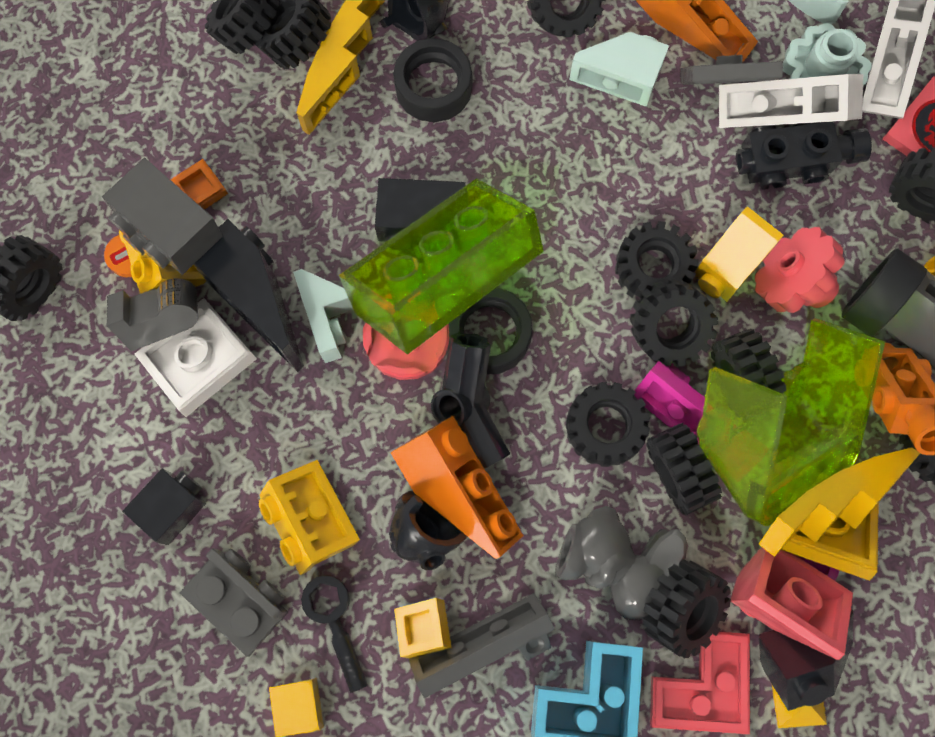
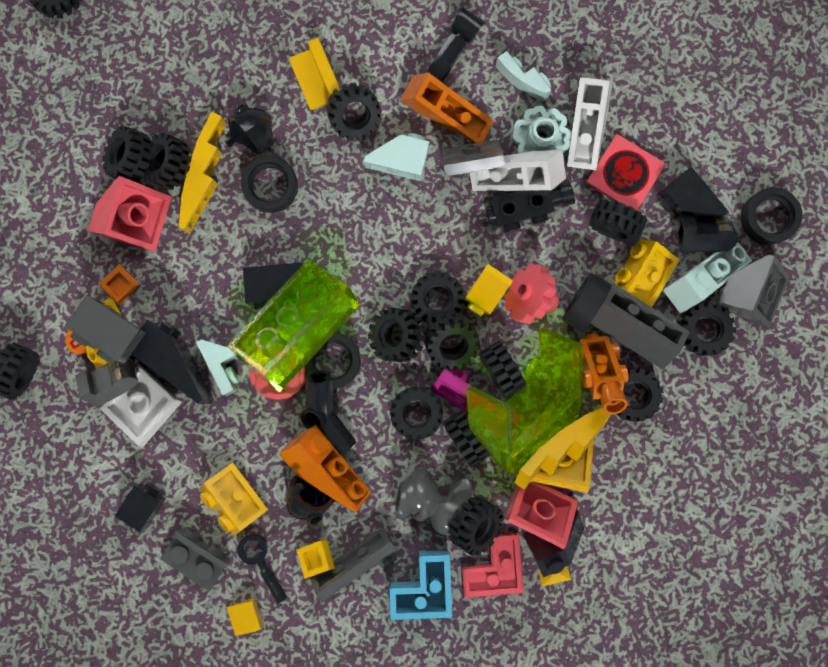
camera: 10 degrees left, 10 degrees up
none -> coral slope [88,176,172,252]
none -> black tyre [368,307,426,363]

